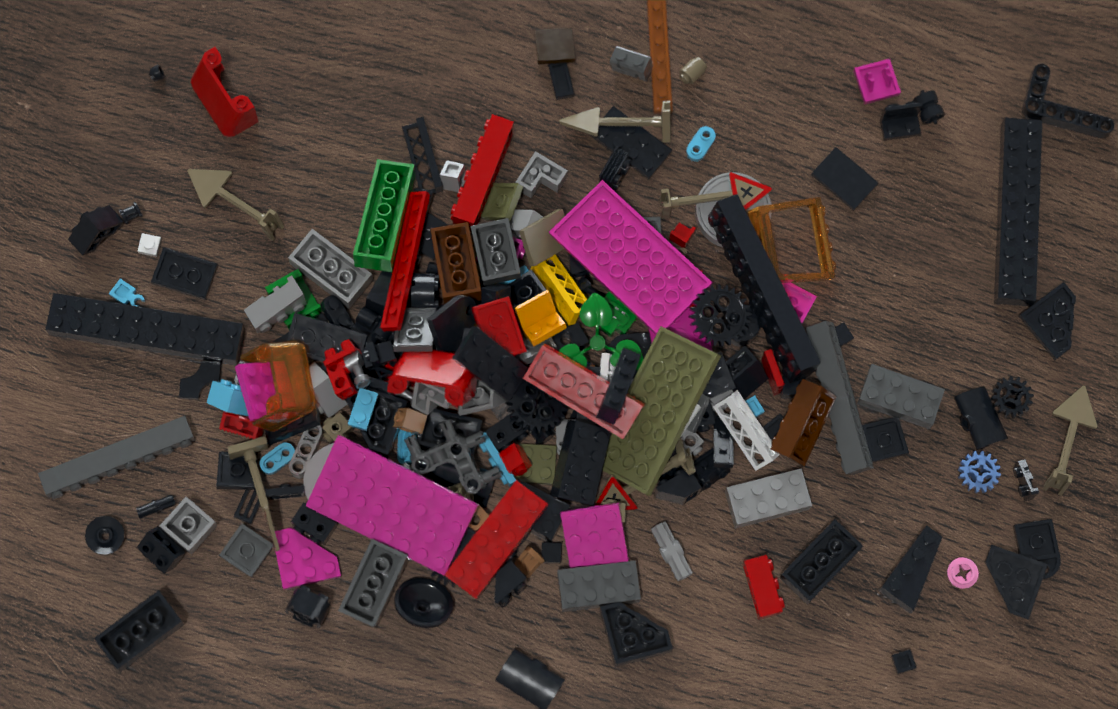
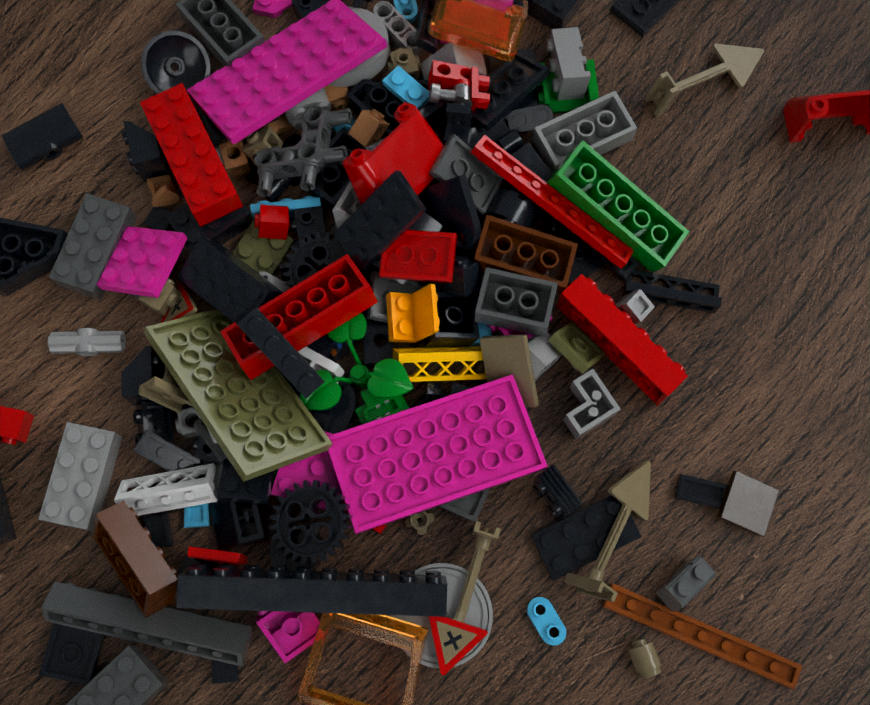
camera: 120 degrees right, 0 degrees up
red panel [669,222,696,248] -> none

